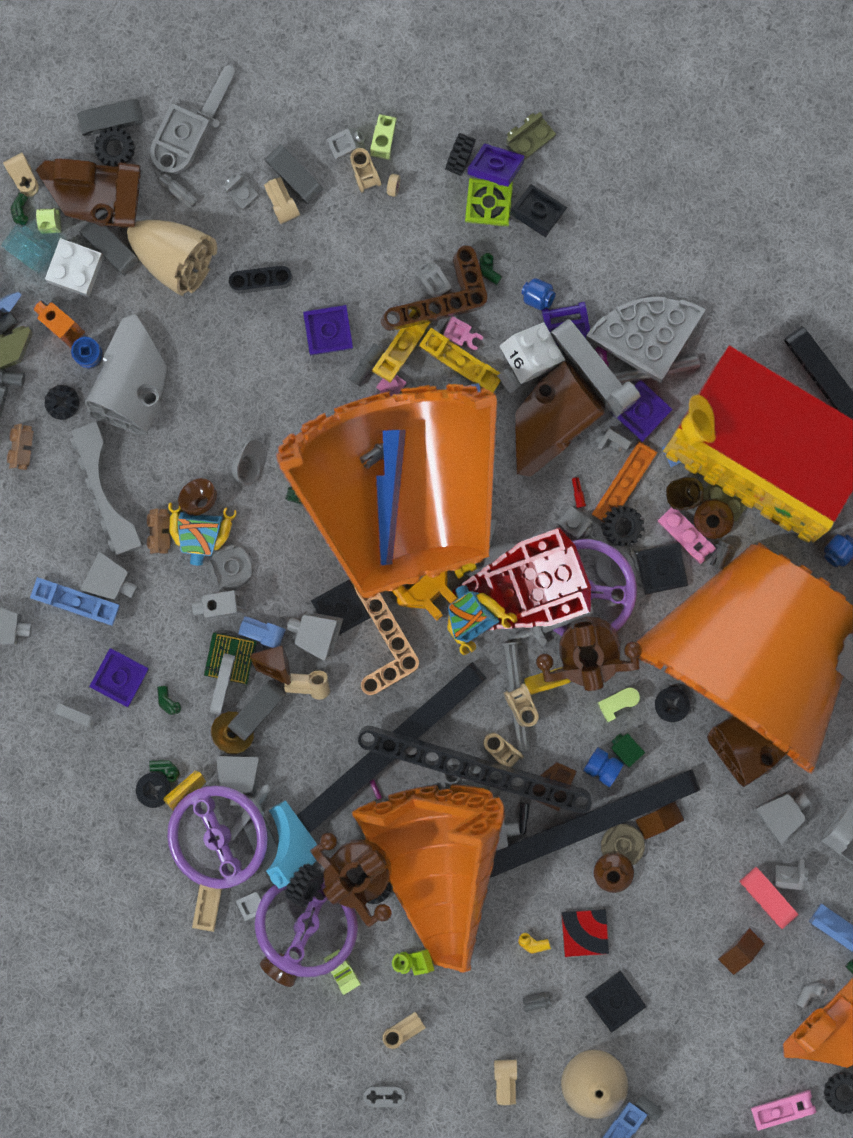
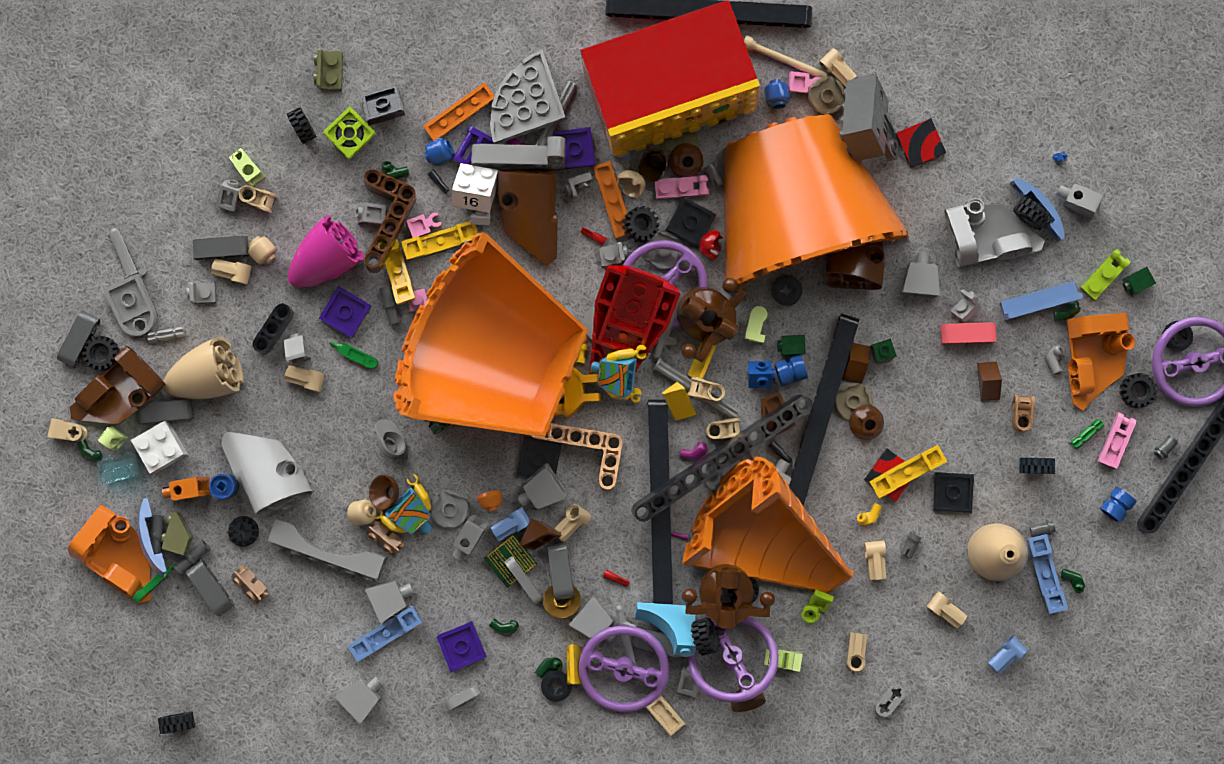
camera: 50 degrees left, 0 degrees up
dark grey pin [360,443,384,469] -> none
blue slope [376,430,406,565] -> none
tan tile [387,174,400,197] -> none
dark purple plate [467,143,525,187] -> none
yellow piece [681,395,715,445] -> none
none -> tan head [248,236,277,265]
none -> slope [284,333,311,363]
none -> tan piece [284,365,325,392]
none -> dark pink cylinder [288,215,364,288]
none -> green piece [330,341,378,369]
none -> tan head [347,499,376,526]
none -> orange plate [423,82,495,141]
none -> black pin [427,169,449,194]
none -> orange cone [477,490,503,512]
none -> red pin [603,569,630,587]
none -> tan hair [617,170,646,198]
none -> yellow slope [662,382,696,421]
none -> magenta arm [680,442,707,460]
none -> red hair [699,230,723,261]
none -> blue brick [747,361,776,389]
none -> tan piece [864,541,886,580]
none -> yellow slope [869,445,947,498]
none -> dark green brick [870,338,897,364]
none -> medium nougat piece [1012,394,1035,432]
none -> black bush [1019,458,1055,474]
none -> green axle [1070,419,1105,449]

